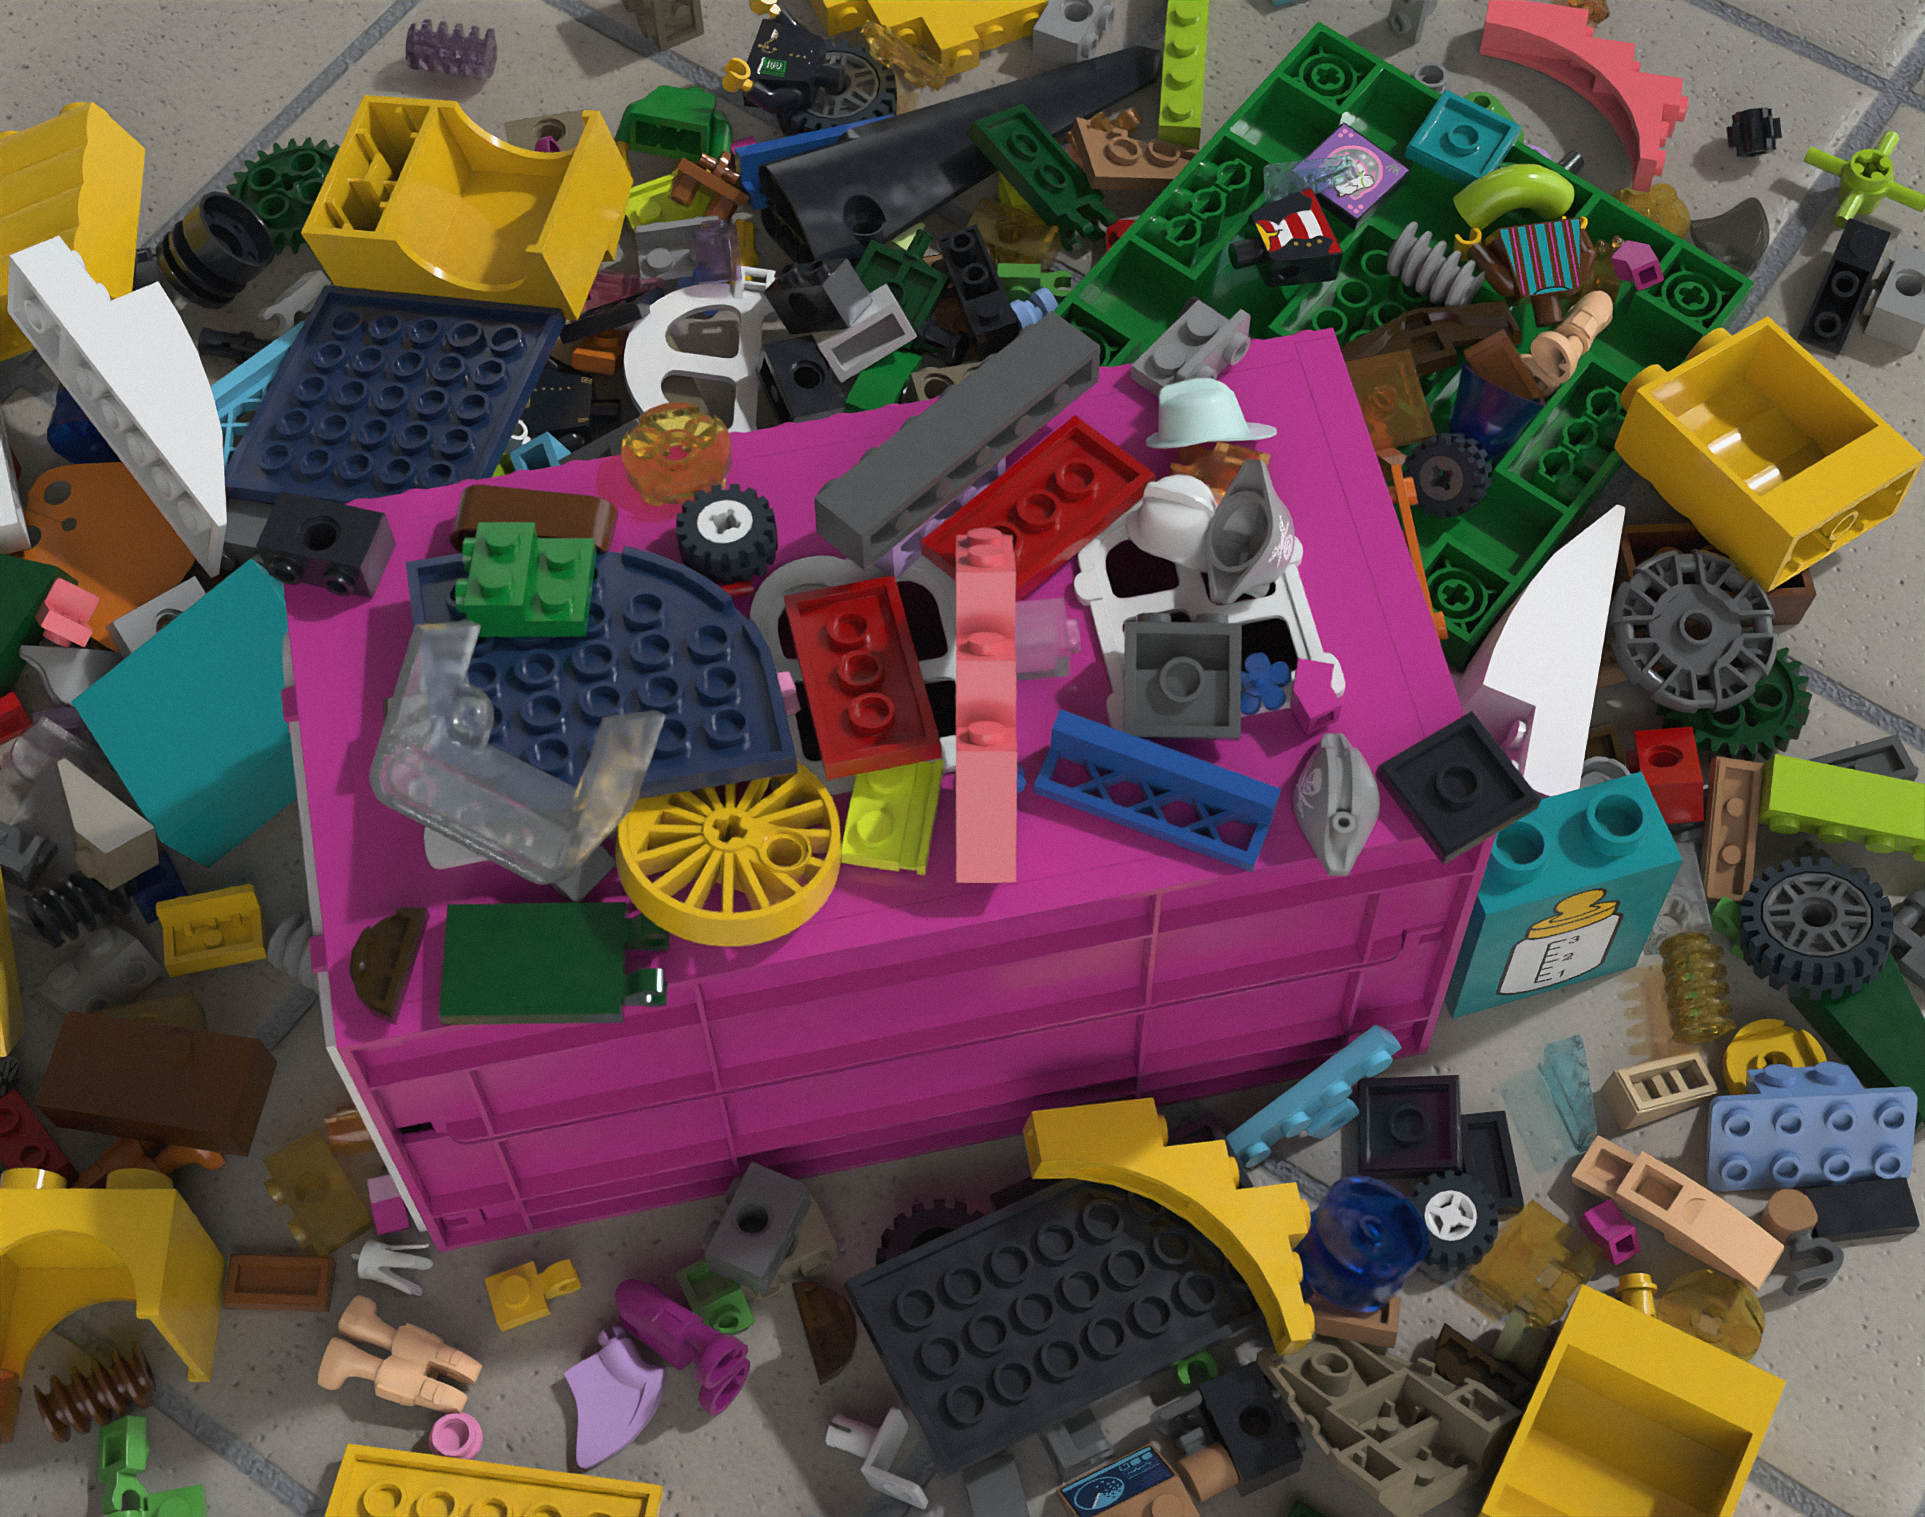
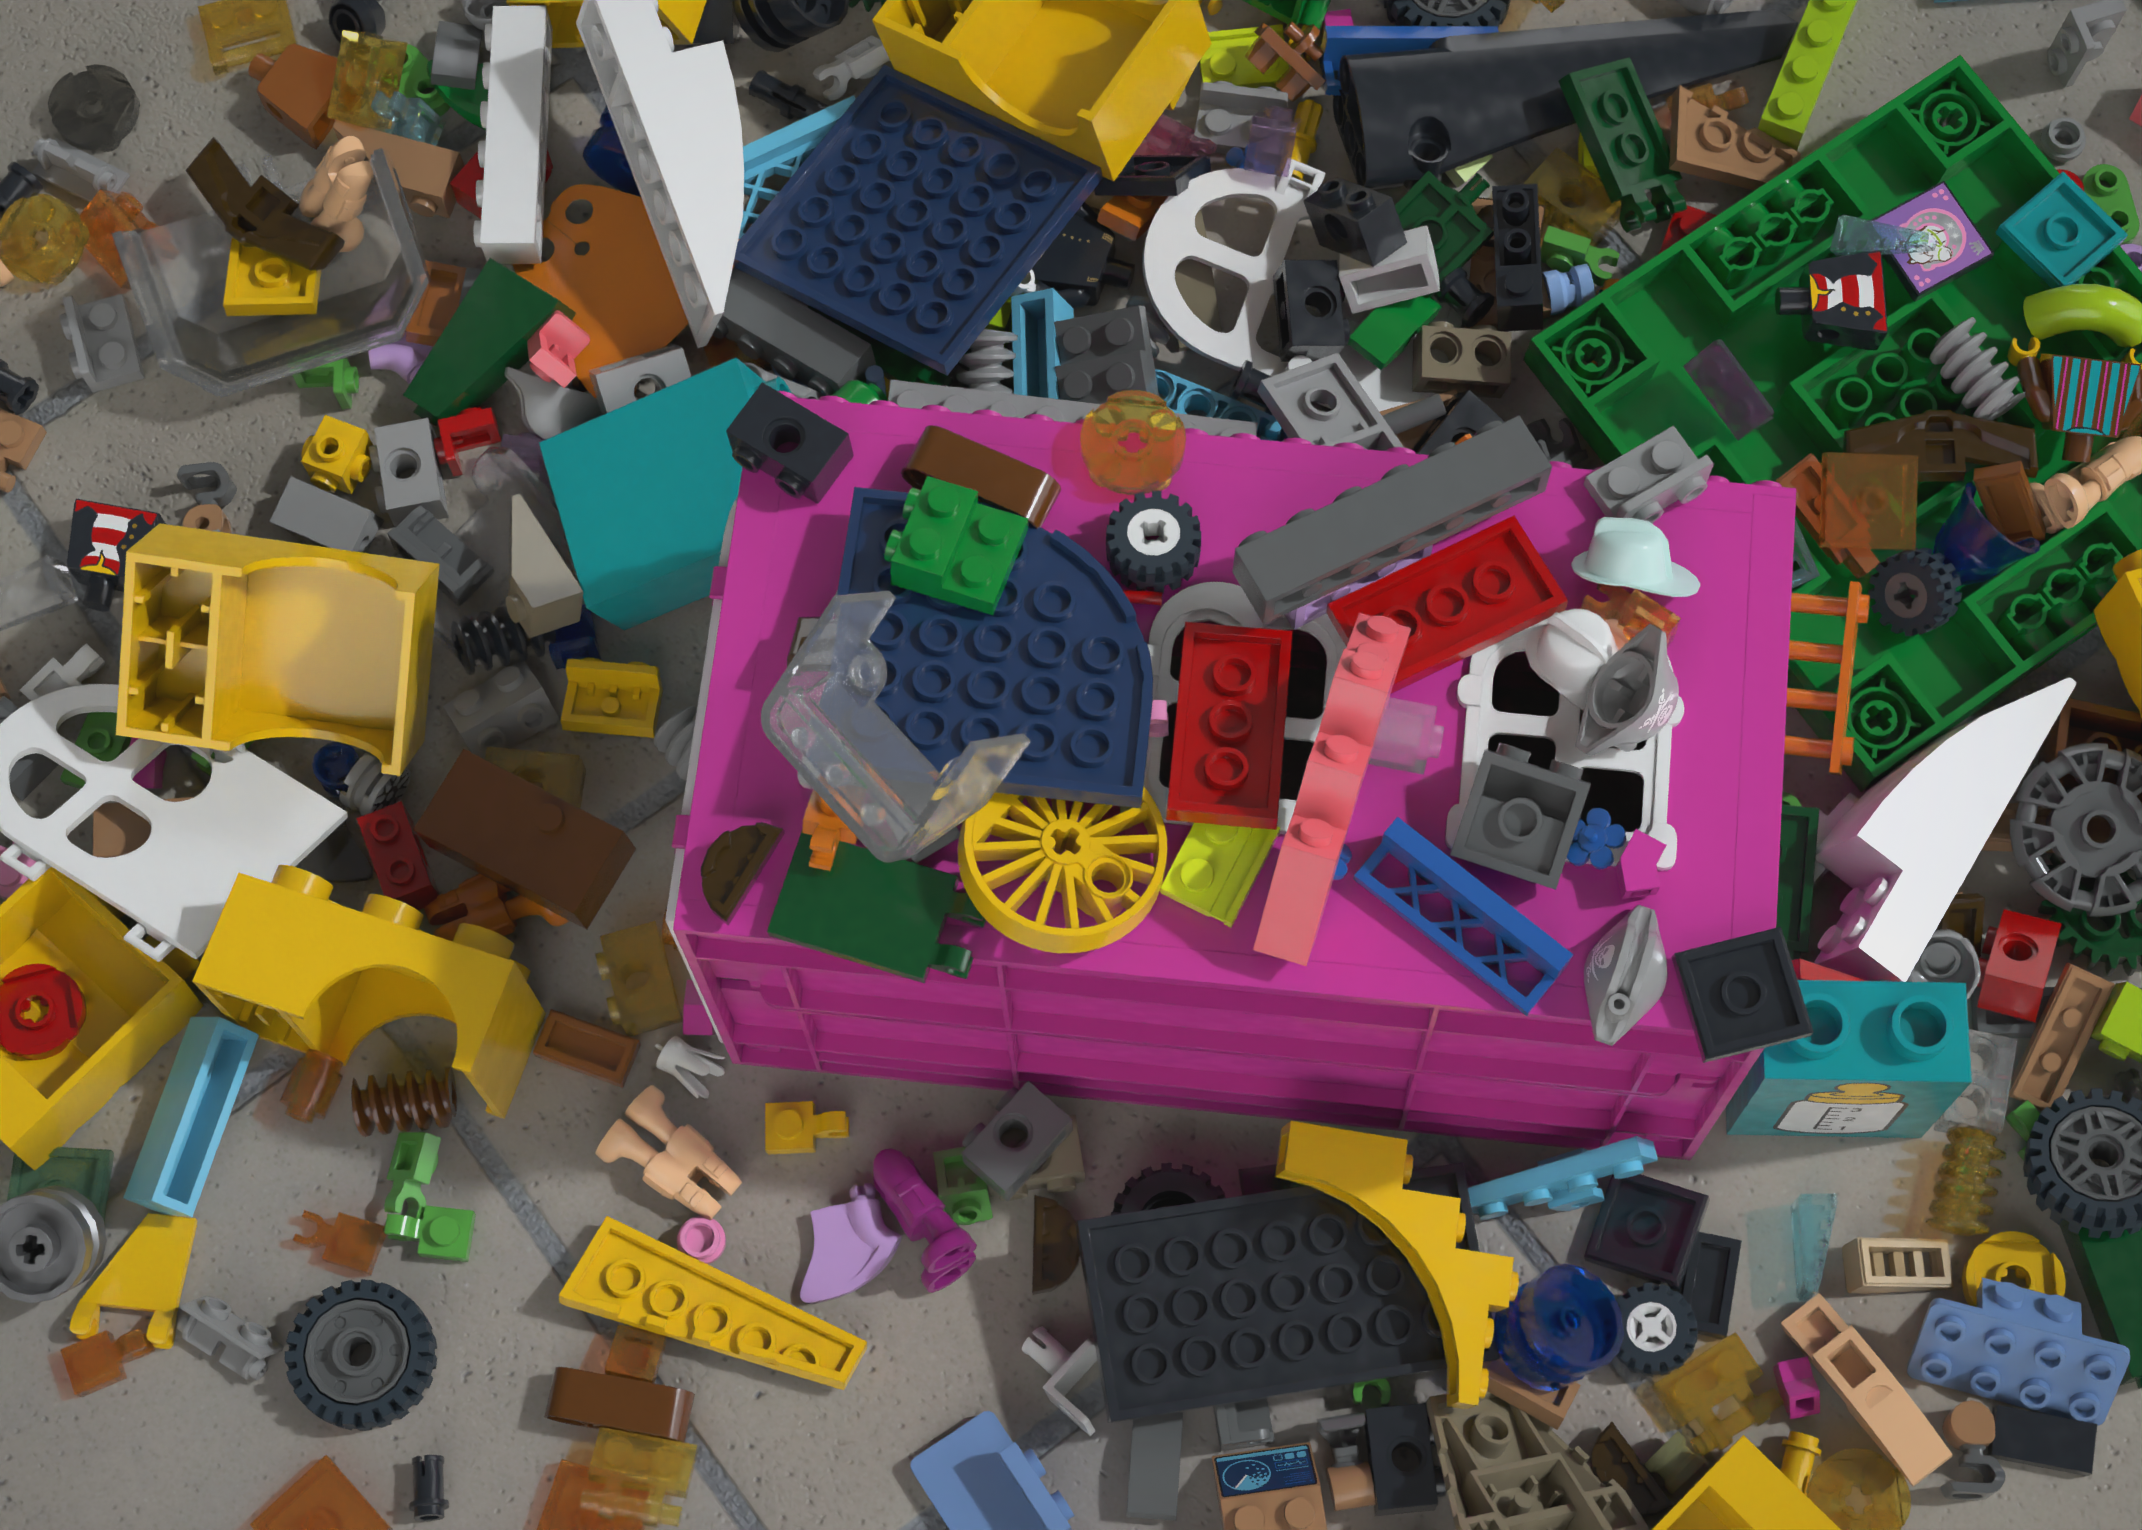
camera: 20 degrees right, 10 degrees up
none -> orange plate [802,778,869,871]

